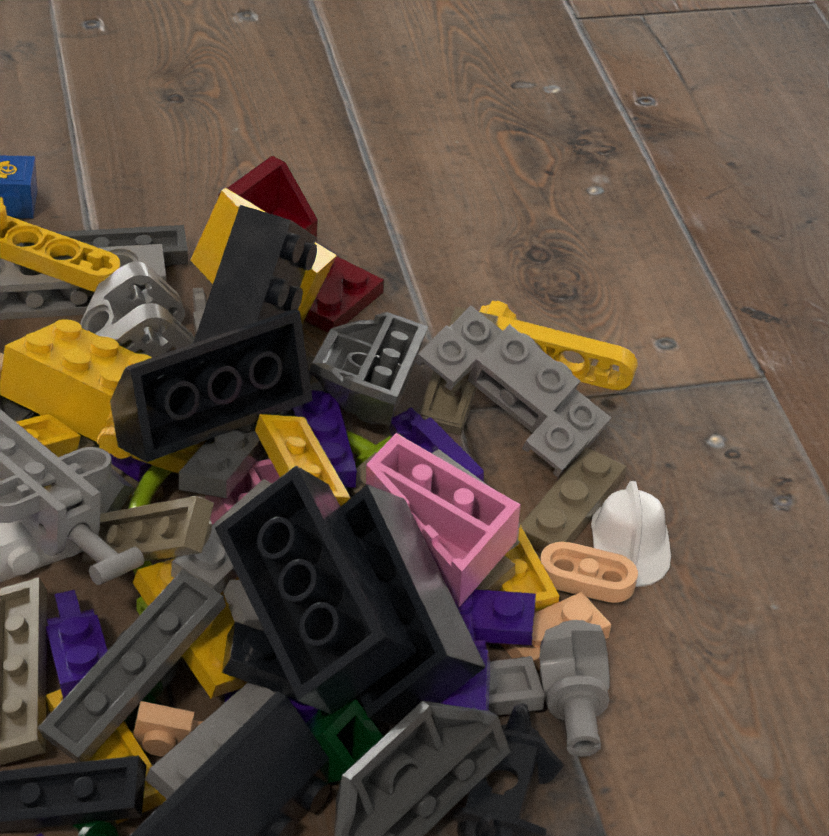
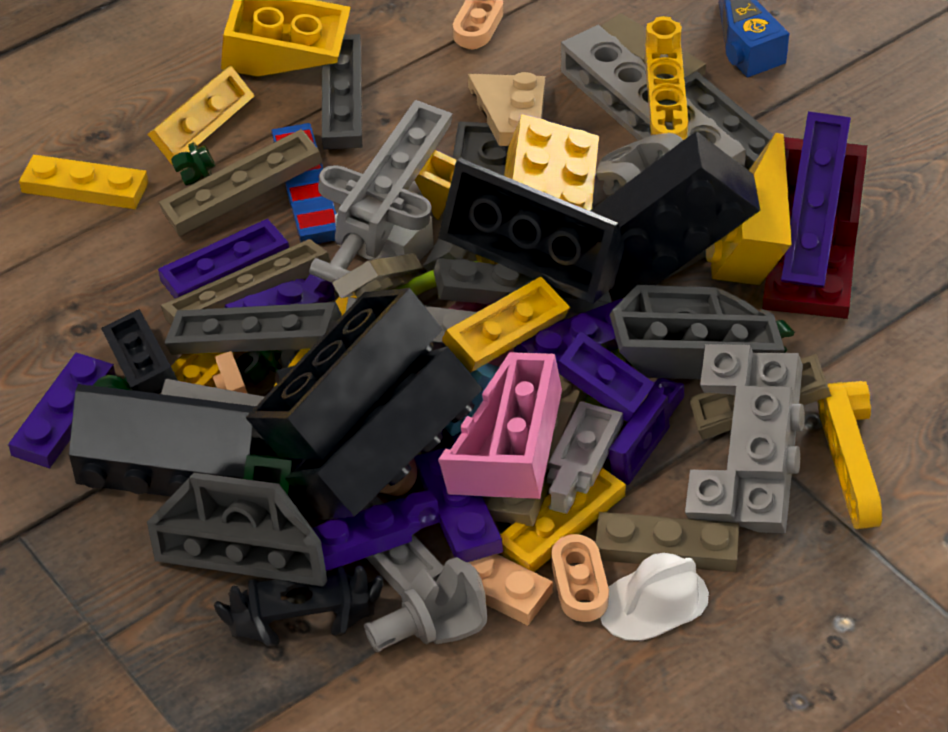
camera: 70 degrees right, 5 degrees up
none -> dark purple plate [557,331,655,422]
none -> dark purple plate [781,111,851,288]

